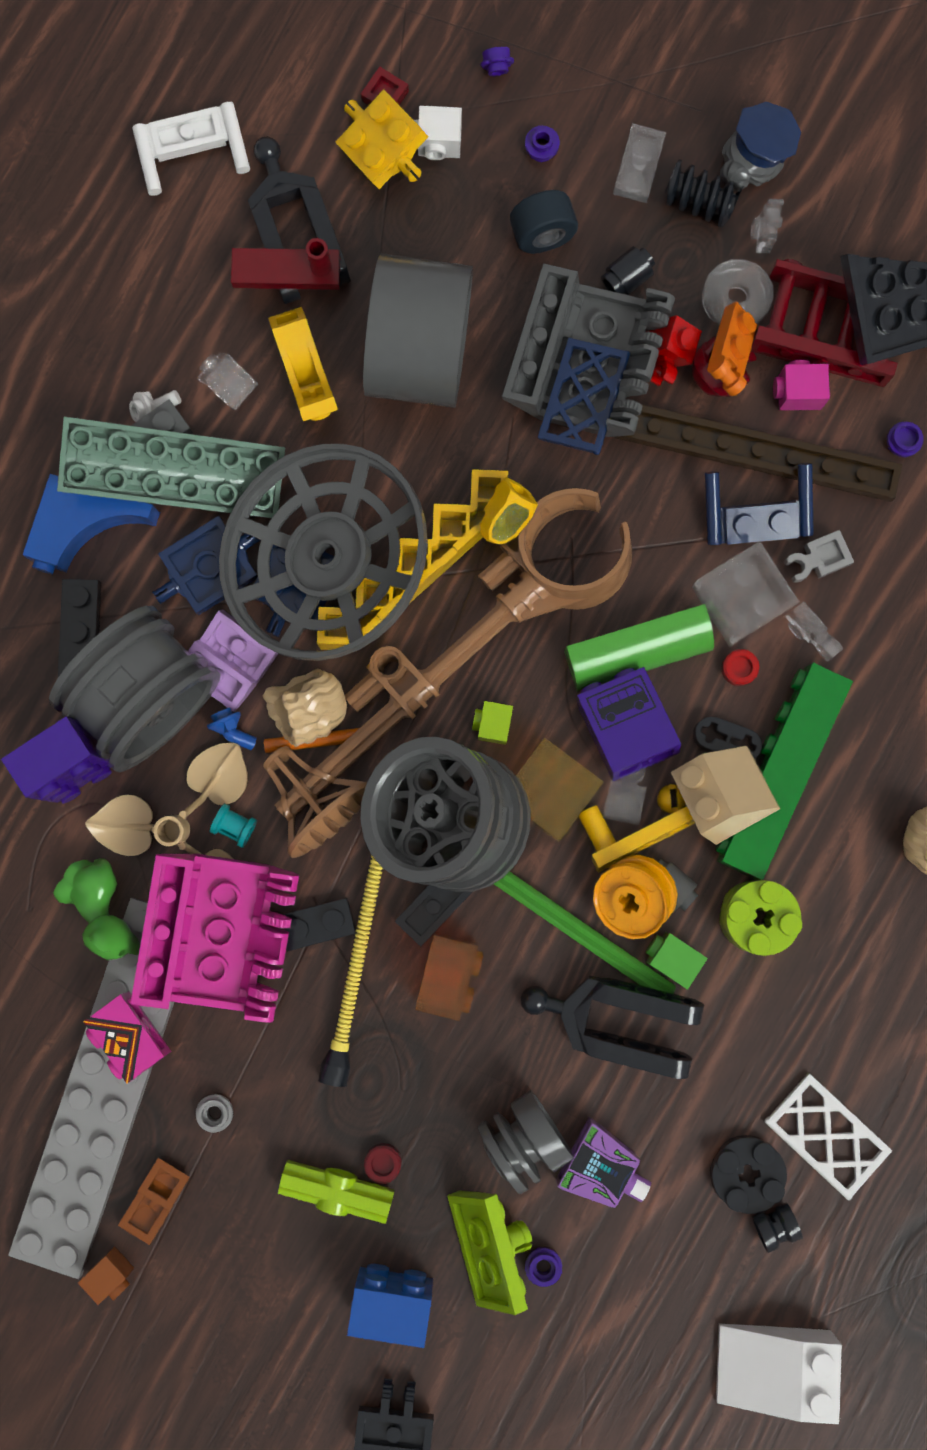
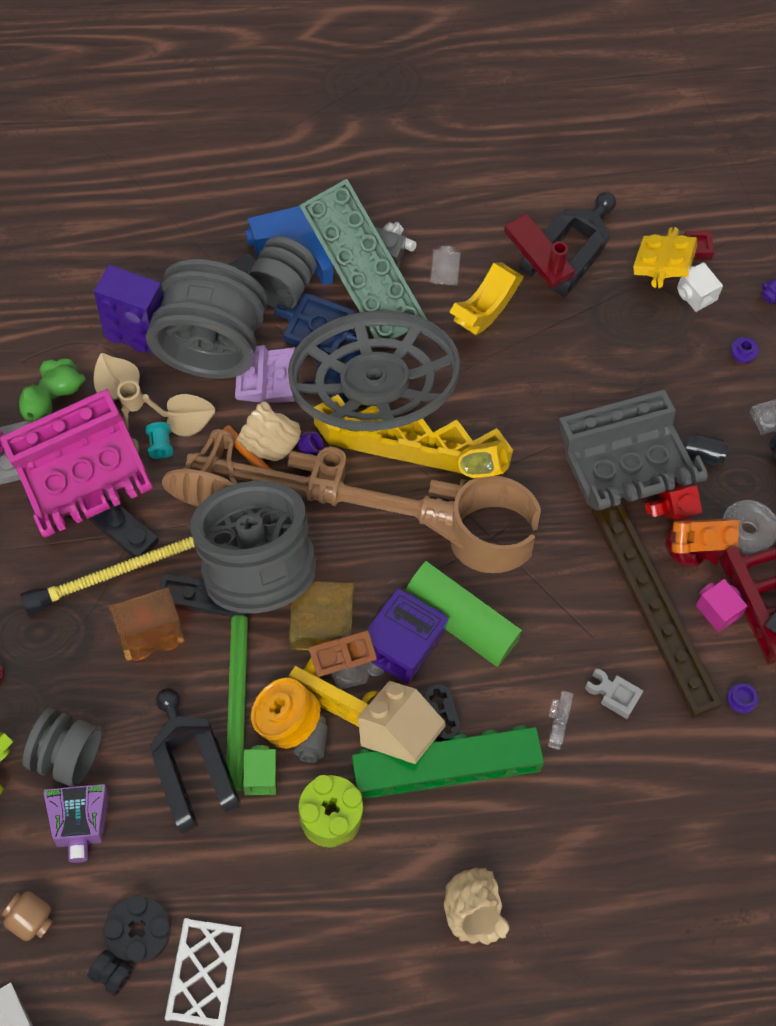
camera: 50 degrees right, 20 degrees down
white plate [132,102,250,196] -> none
blue plate [207,708,257,750] -> none
dark grey wheel [363,253,473,408] -> none
lime plate [472,701,513,745] -> none
black wheel [510,190,578,254] -> none
dark blue window [538,338,630,455] -> none
clear piece [692,541,800,647] -> none
plate [705,463,814,545] -> none
red tile [721,649,760,686] -> none
none -> medium nougat head [1,891,53,941]
none -> dark grey wheel [247,236,317,309]
none -> dark purple plate [298,431,324,456]
none -> dark orange slope [308,630,377,677]

